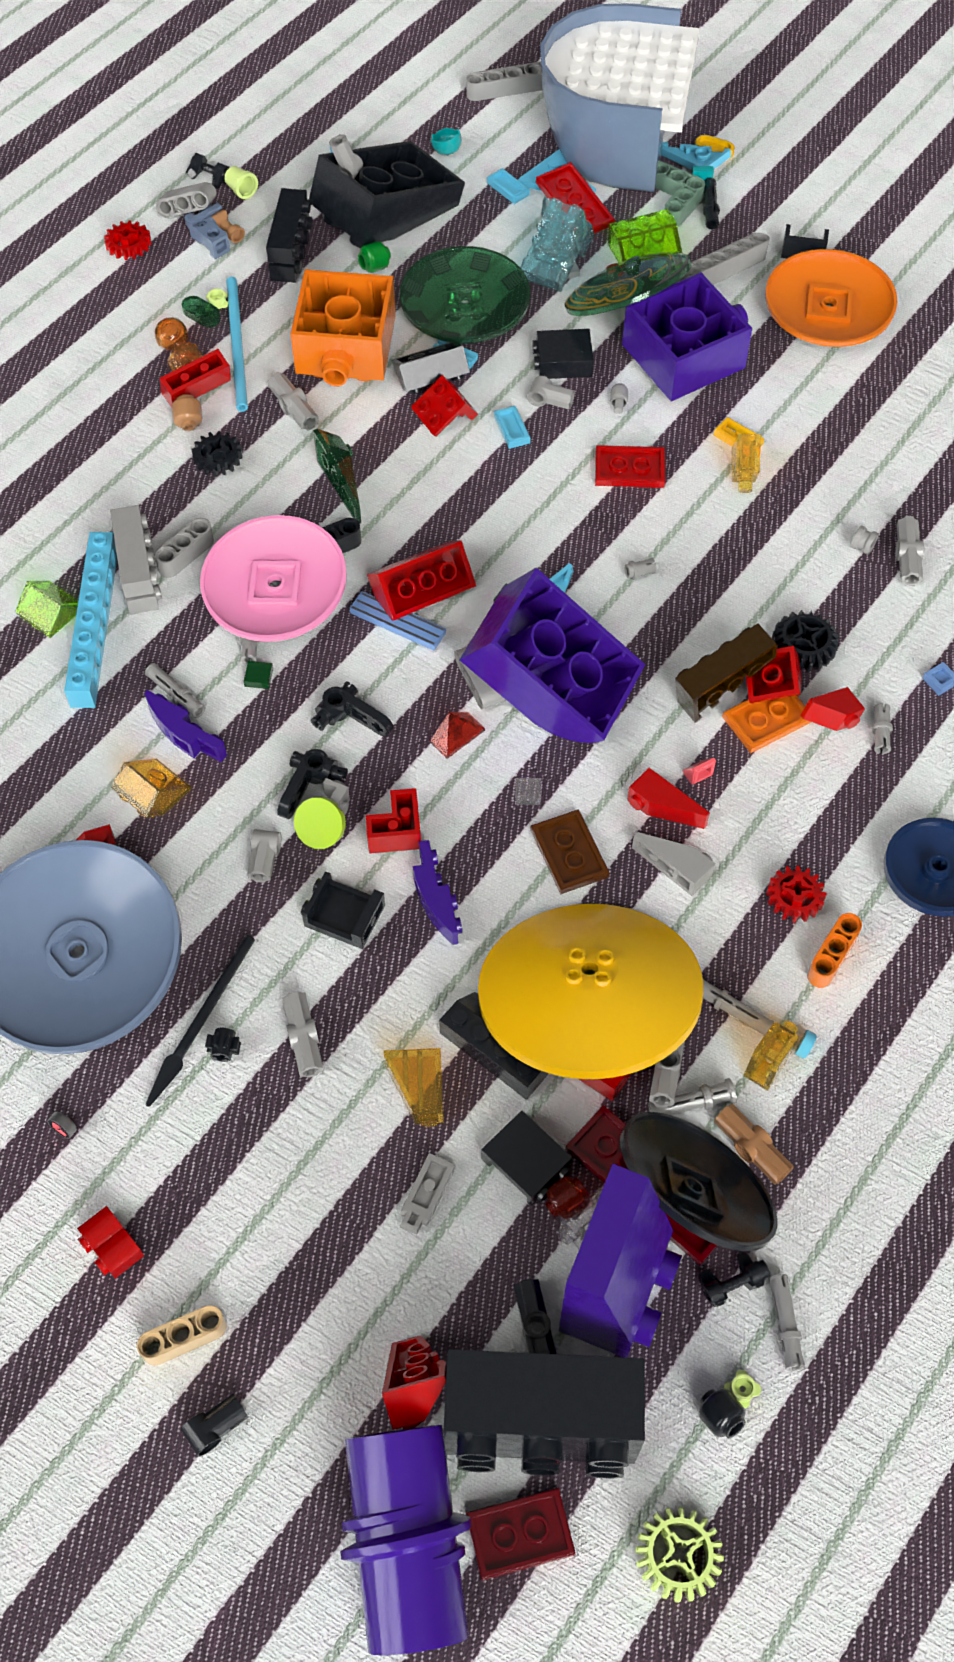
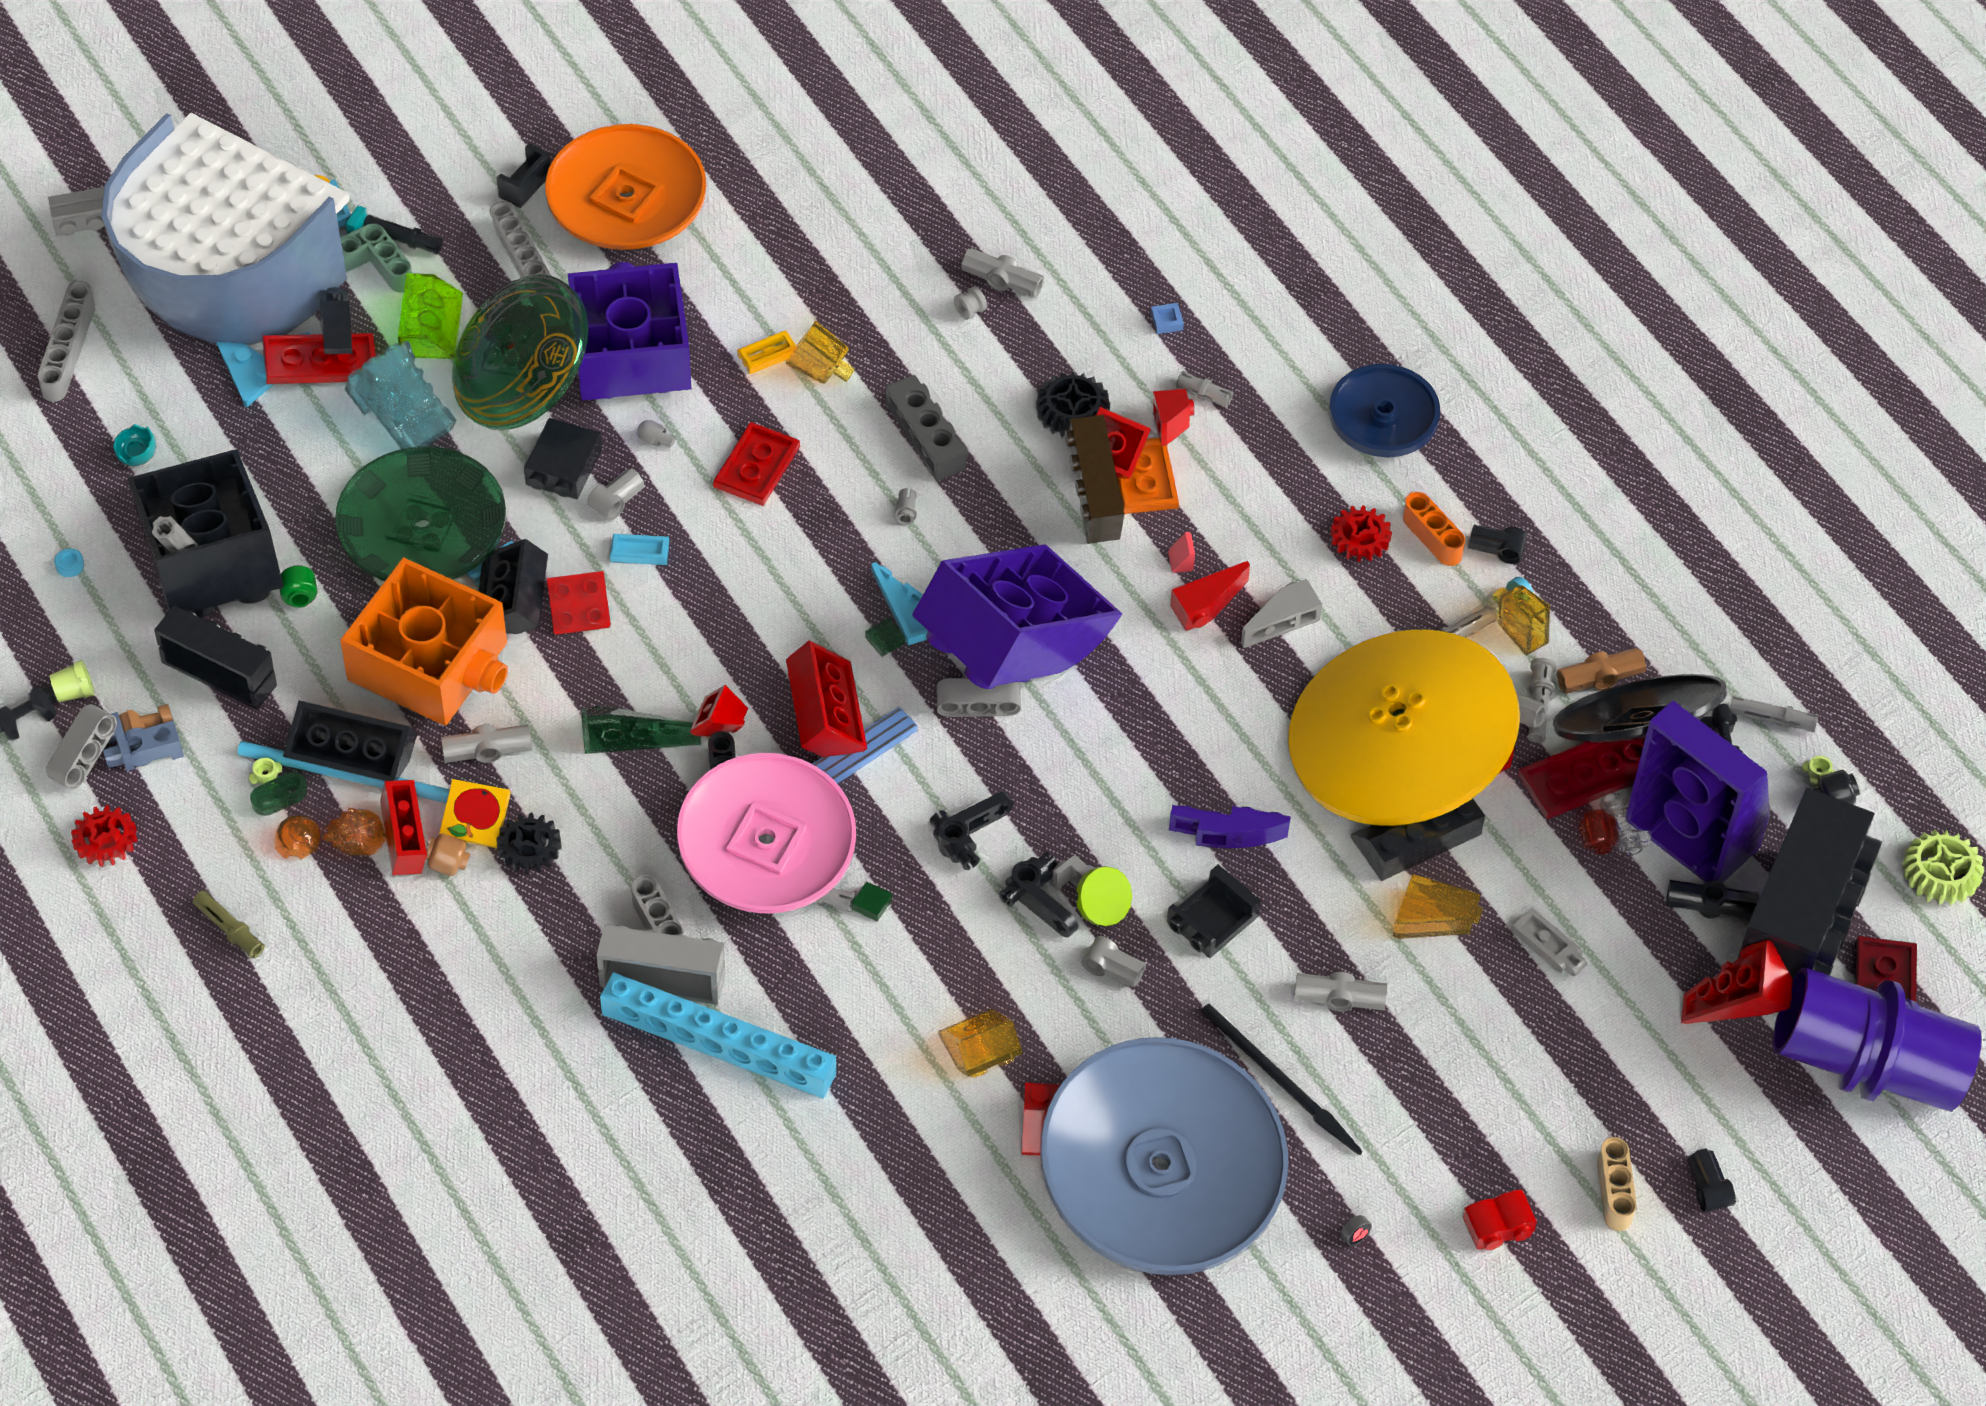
camera: 70 degrees left, 5 degrees down
clear neon green slope [15,581,78,638] -> none
dark purple slope [144,690,227,762] -> none
light grey pin [145,663,206,718] -> none
black gear [205,1027,241,1062] -> none
red brick [366,788,421,854] -> none
clear red slope [430,712,485,759] -> none
black panel [481,1110,572,1206] -> none
medium azure tile [487,168,530,204] -> none
clear tile [515,778,541,805] -> none
reddish brown tile [530,809,610,894] -> none
none -> olive pin [192,891,265,958]
none -> black slope [283,700,417,781]
none -> black slope [320,287,352,354]
none -> tile [439,779,511,848]
none -> red slope [690,684,748,737]
none -> dark grey brick [886,375,969,482]
none -> black piece [1468,524,1527,564]

